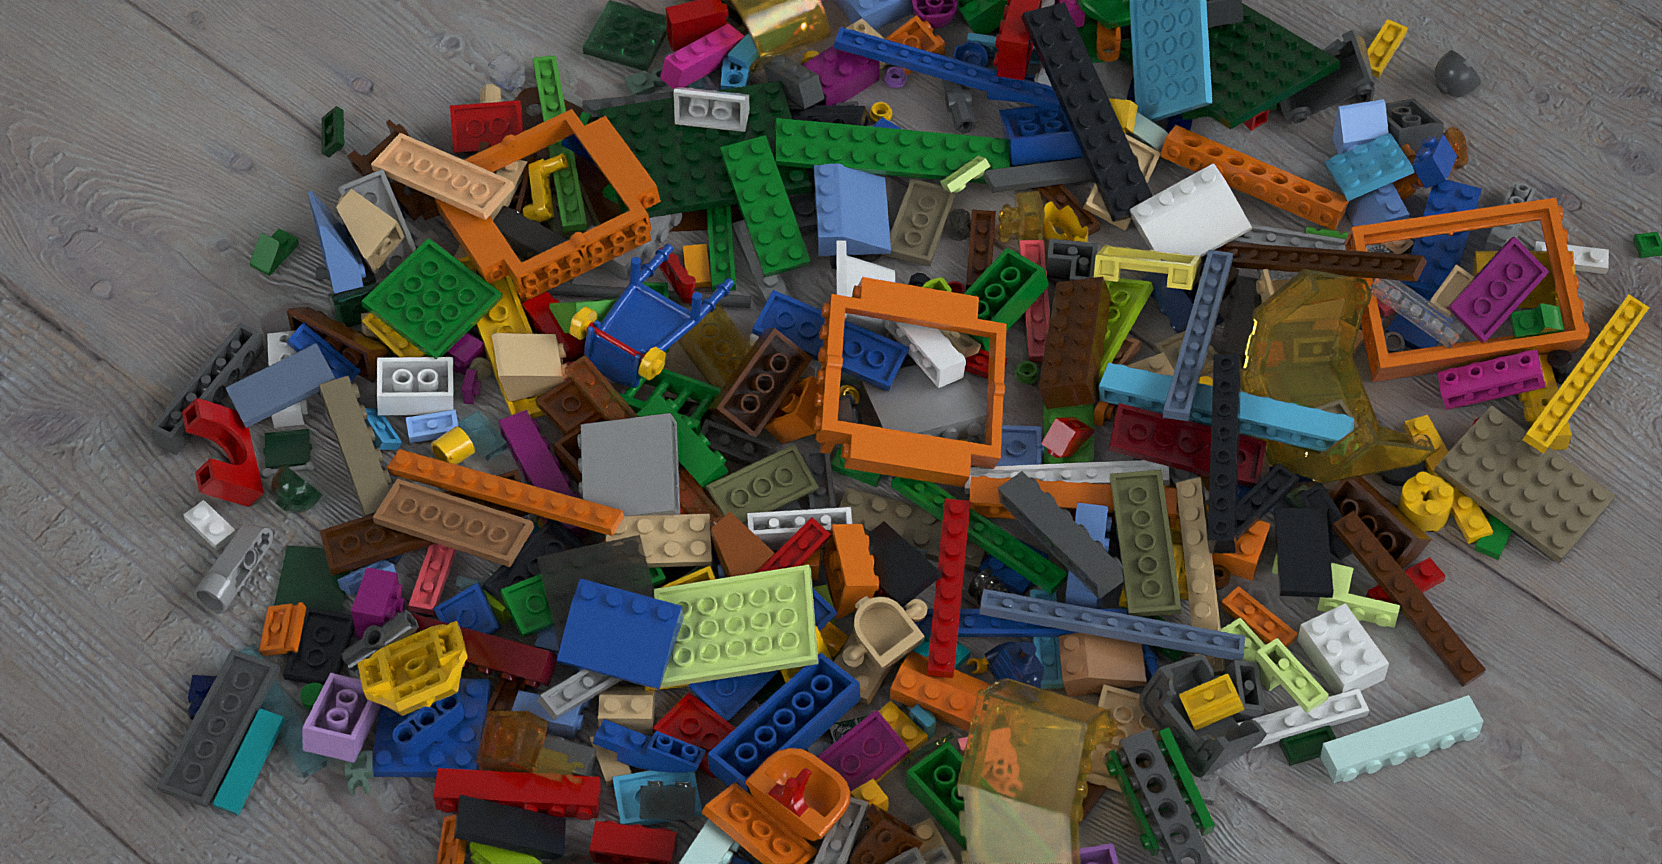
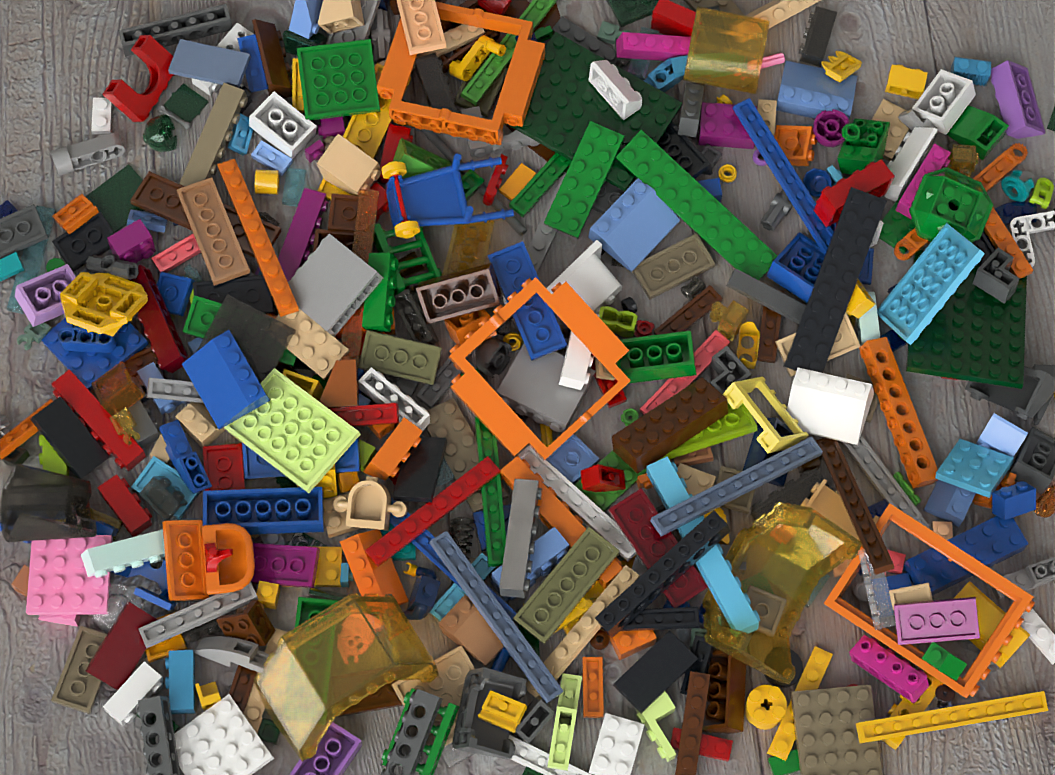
camera: 40 degrees right, 15 degrees up
yellowish green plate [940,156,990,193] -> none

